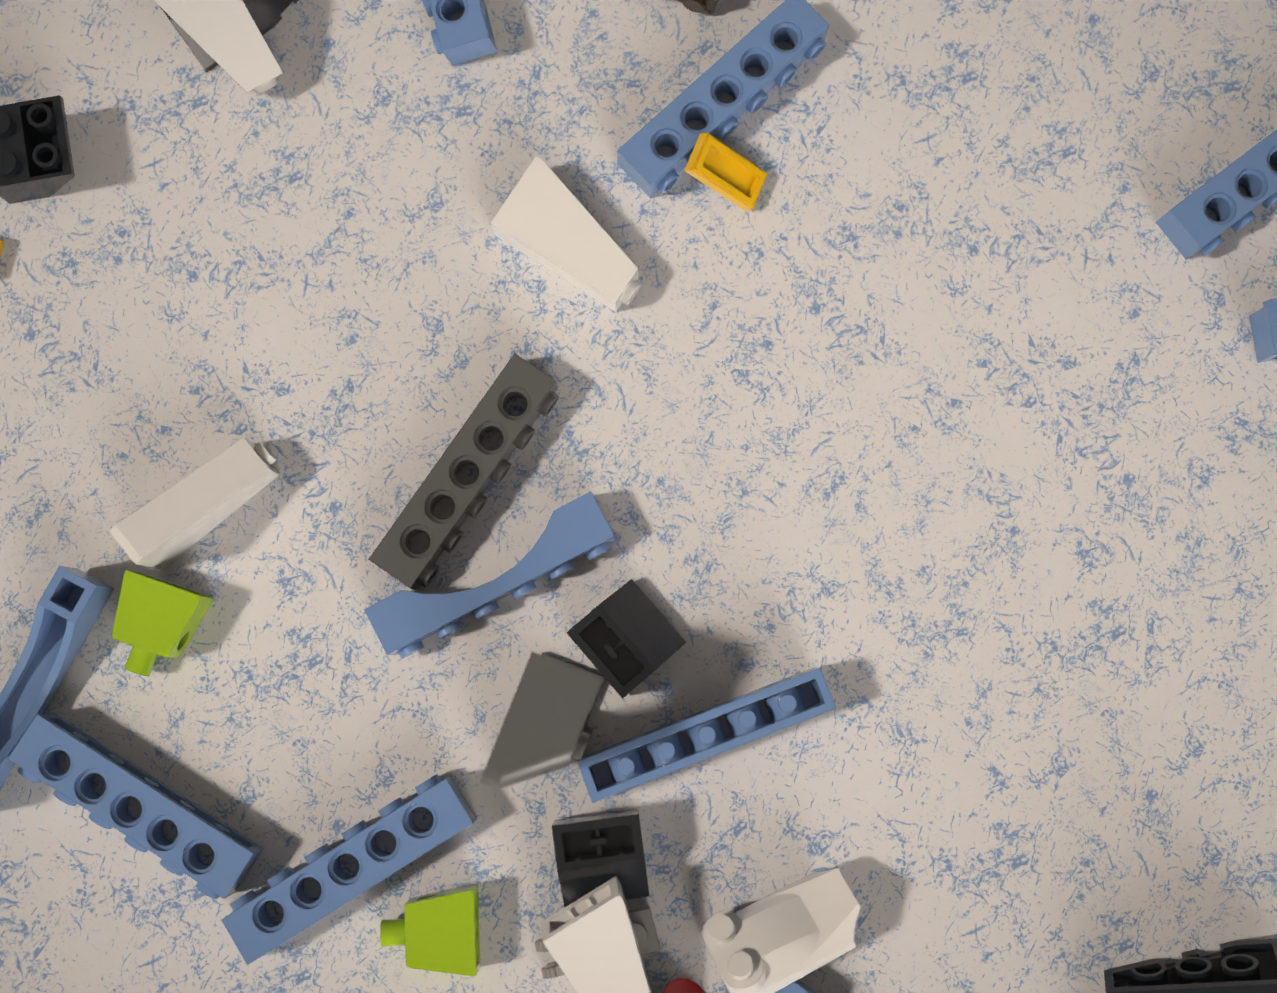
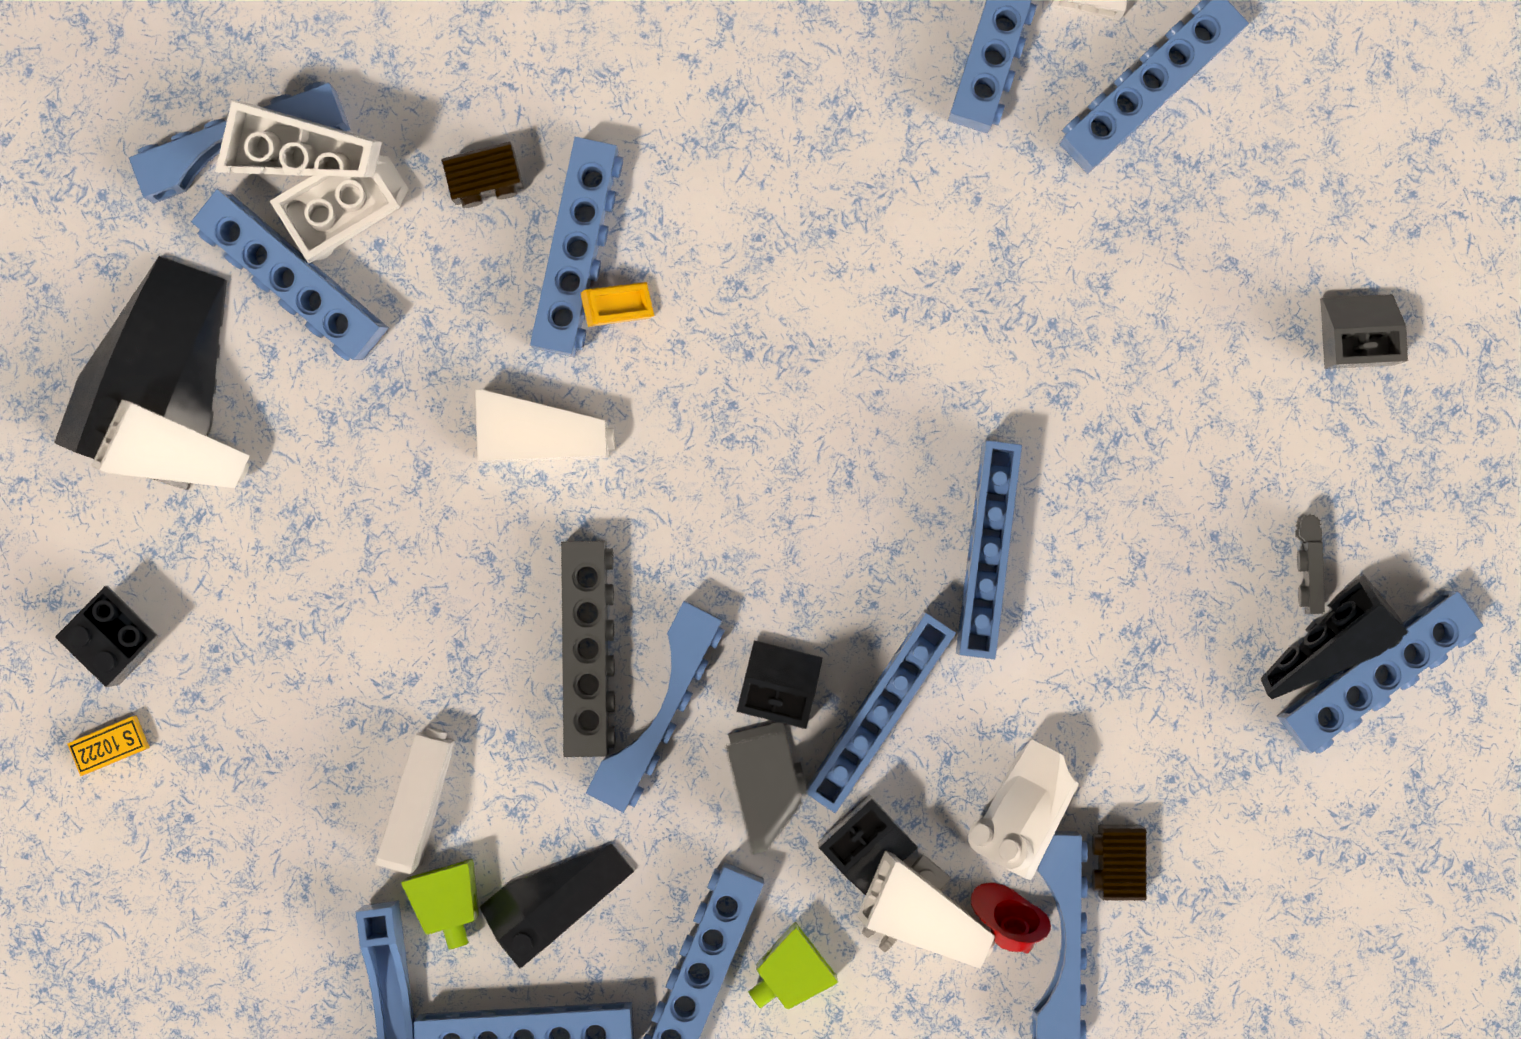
camera: 30 degrees left, 5 degrees up
none -> black wedge [479,844,634,969]
none -> medium blue brick [955,440,1022,660]
none -> dark grey hinge [1295,514,1325,614]

